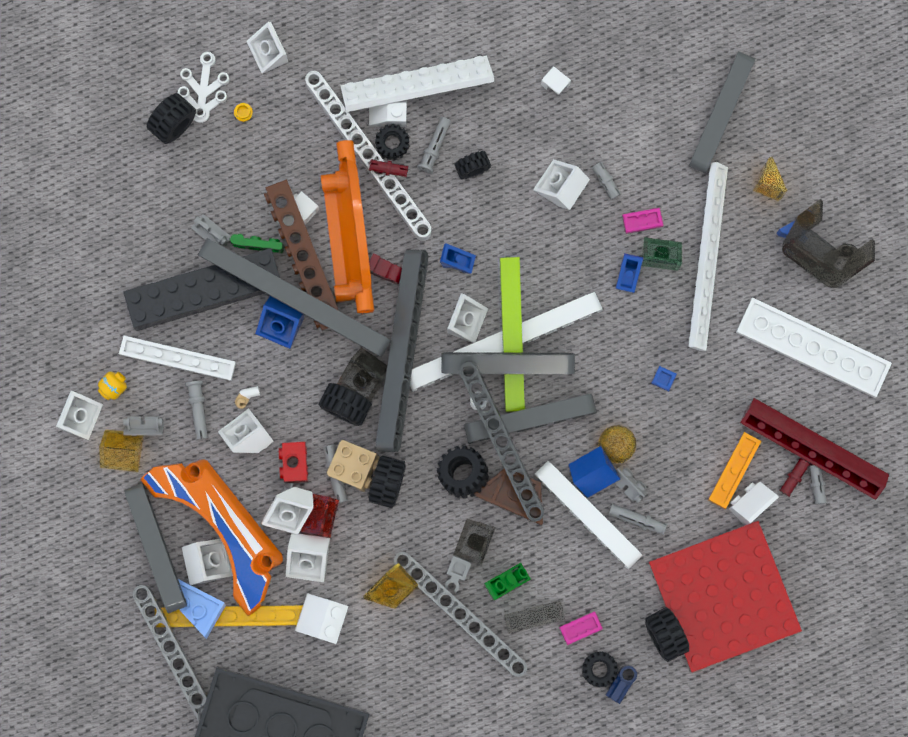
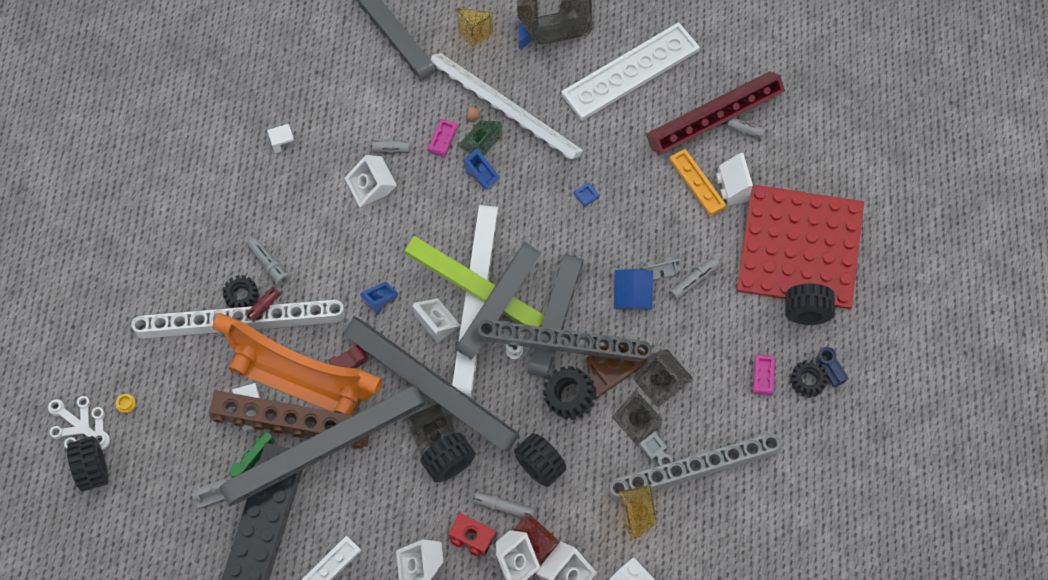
camera: 55 degrees left, 15 degrees down
arm [235,386,260,409] -> none
white slope [247,22,288,74] -> none
blue slope [255,296,305,349] -> none
tan bracket [327,440,379,492] -> none
white plate [340,56,494,112] -> none
white slope [369,100,407,127] -> none
black tyre [454,151,491,180] -> none
green slope [484,563,531,601] -> none
clear smoke plate [504,601,565,634] -> none
white beam [534,461,642,570] -> none
clear yellow cylinder [598,425,637,464] -> none
dark red pin [779,458,810,497] -> none
none -> nougat hinge [466,106,480,121]
none -> clear smoke slope [633,349,692,407]

